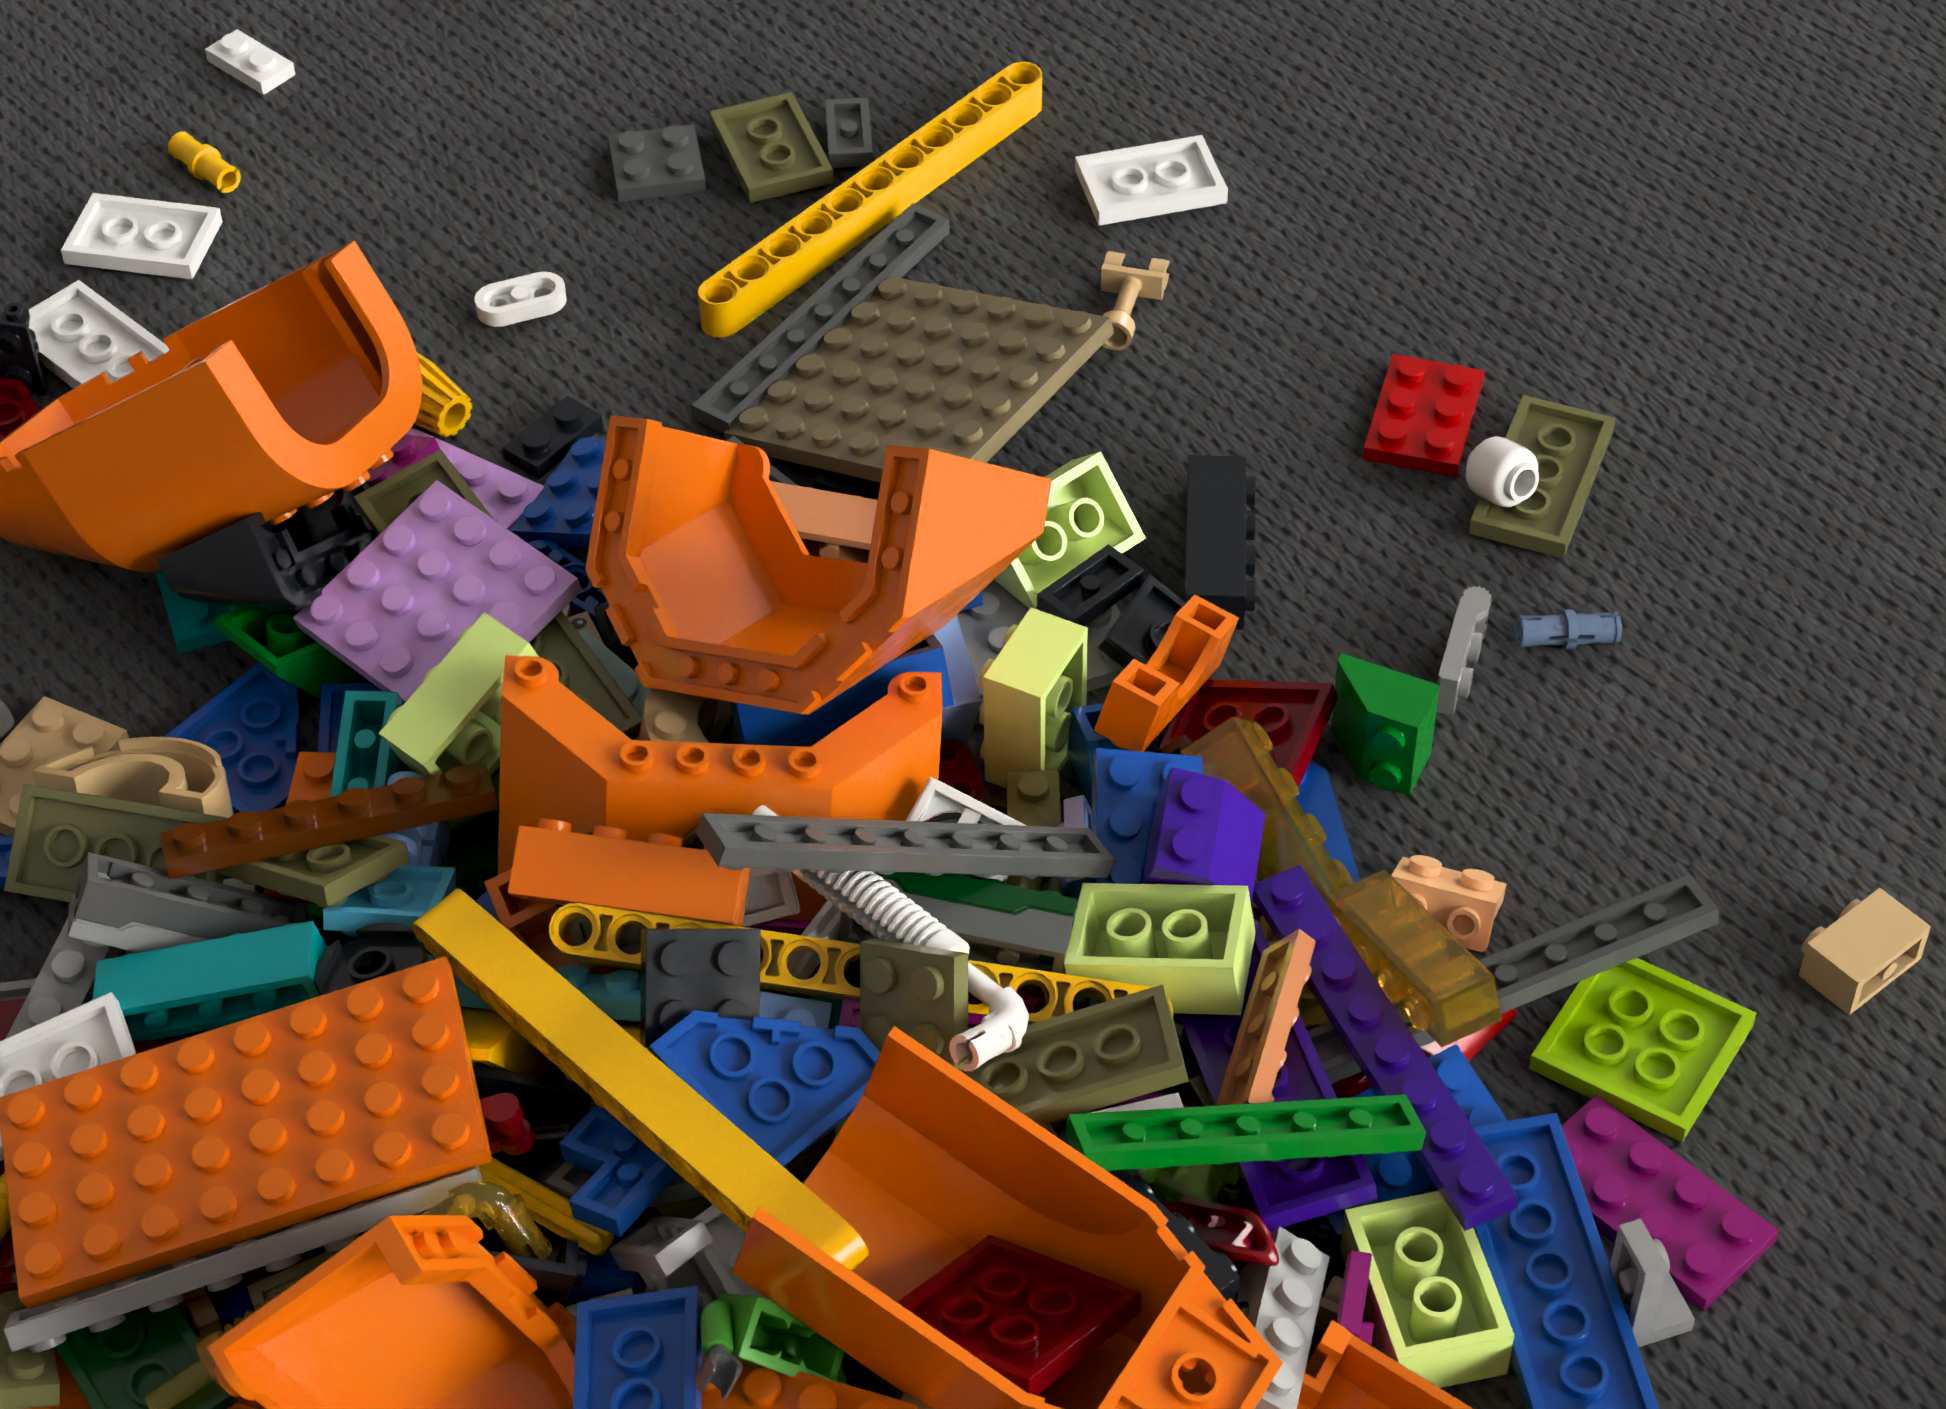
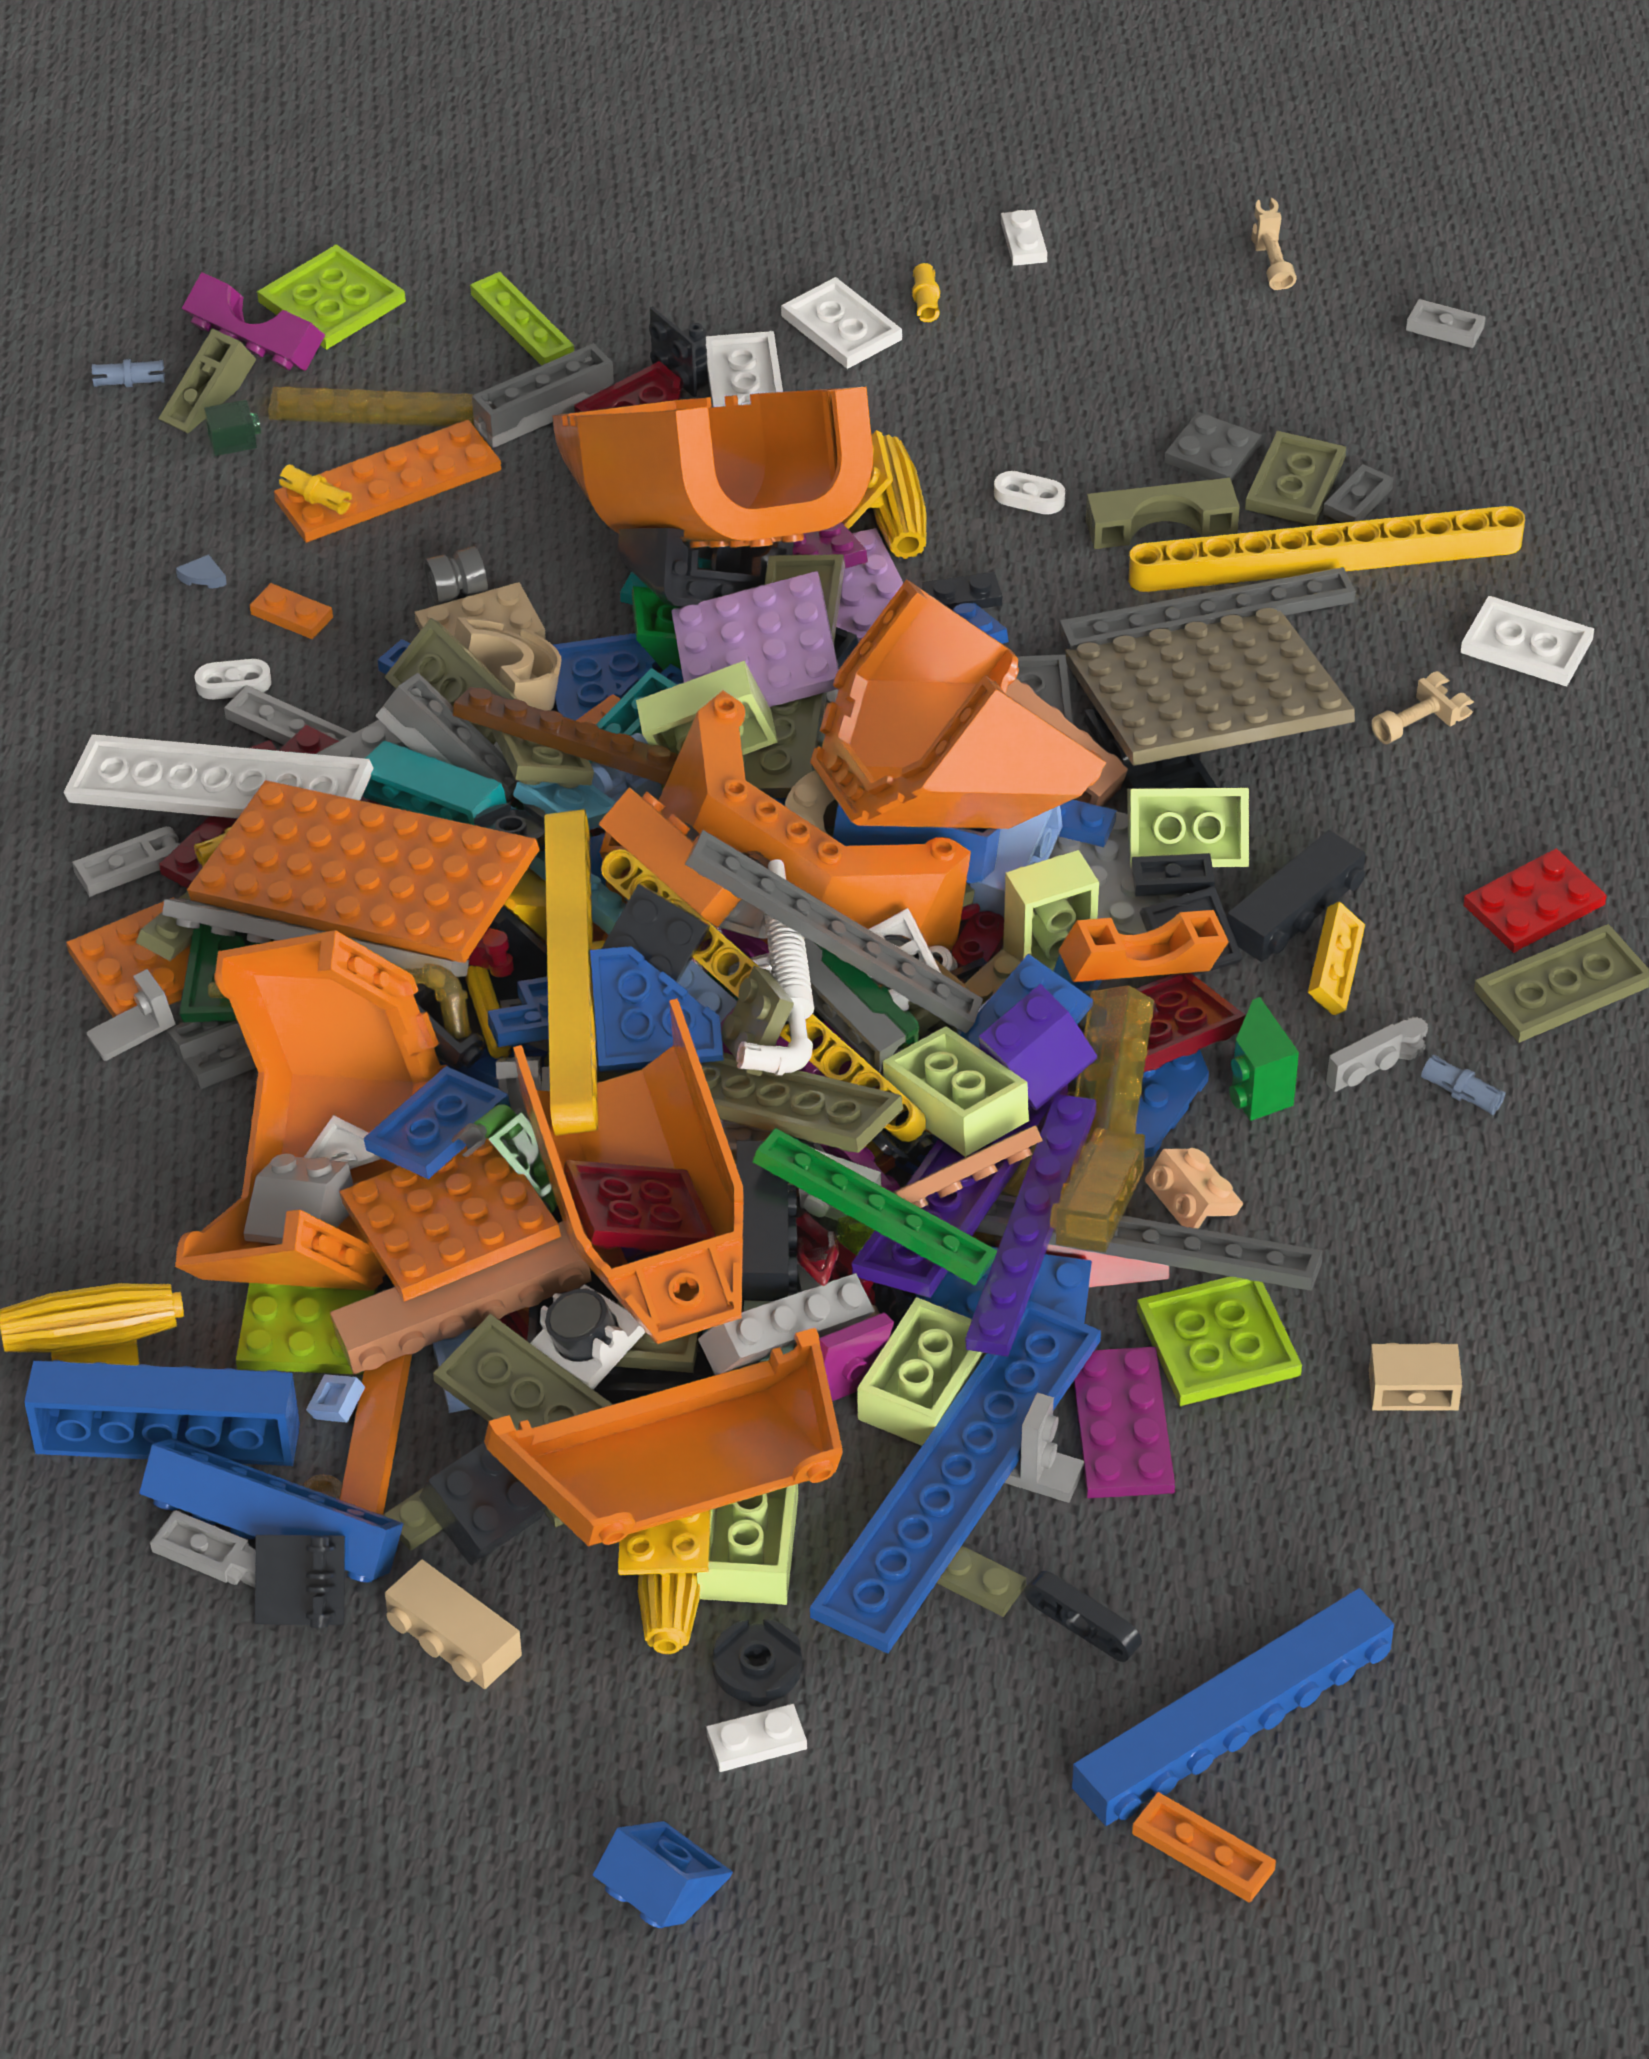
camera: 40 degrees right, 0 degrees up
white head [1465,436,1539,507] -> none
none -> olive arch [1086,478,1239,549]
none -> yellow plate [1308,901,1365,1015]

